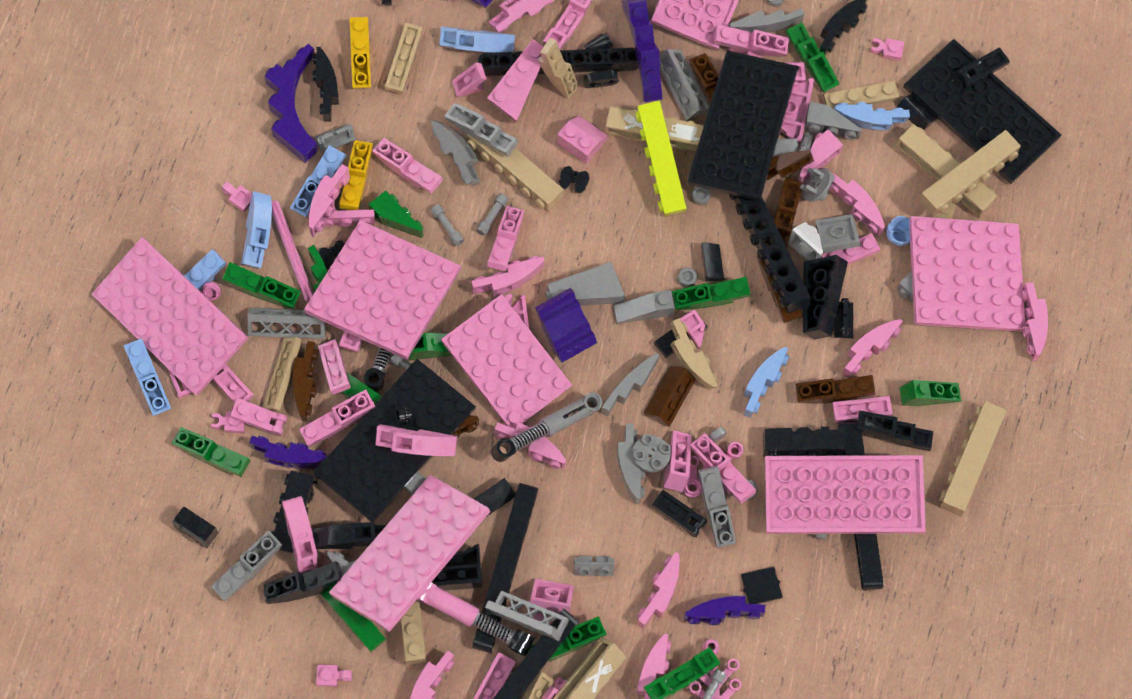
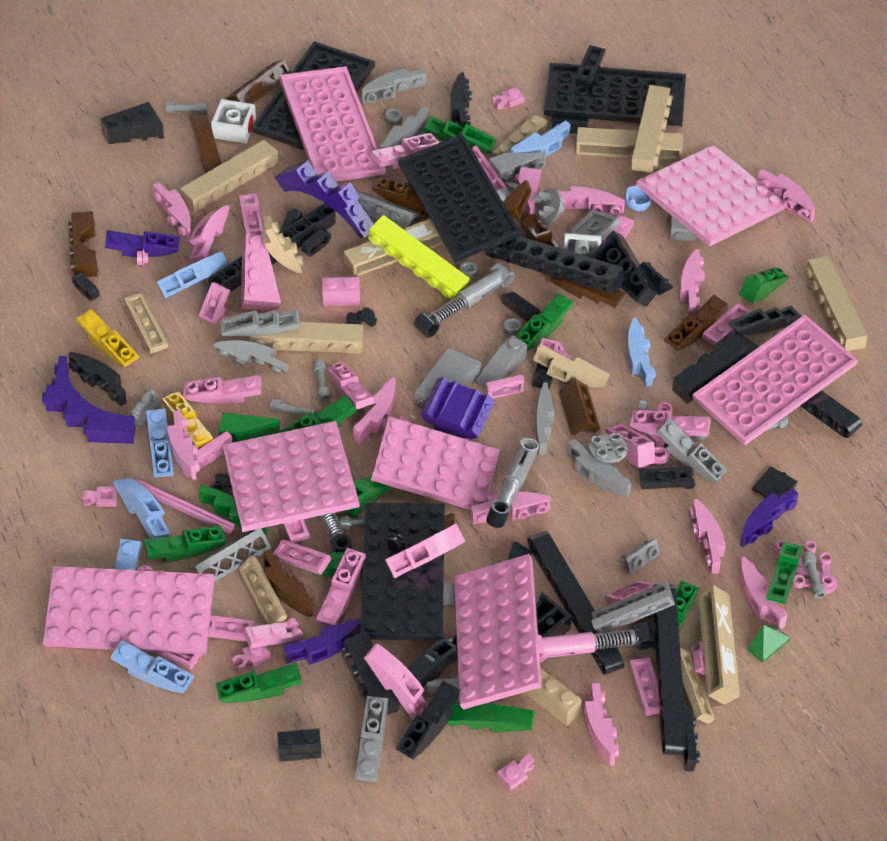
camera: 35 degrees left, 20 degrees down
none -> green slope [279,395,356,433]
none -> piece [414,262,515,338]
none -> bright pink tile [486,375,524,399]

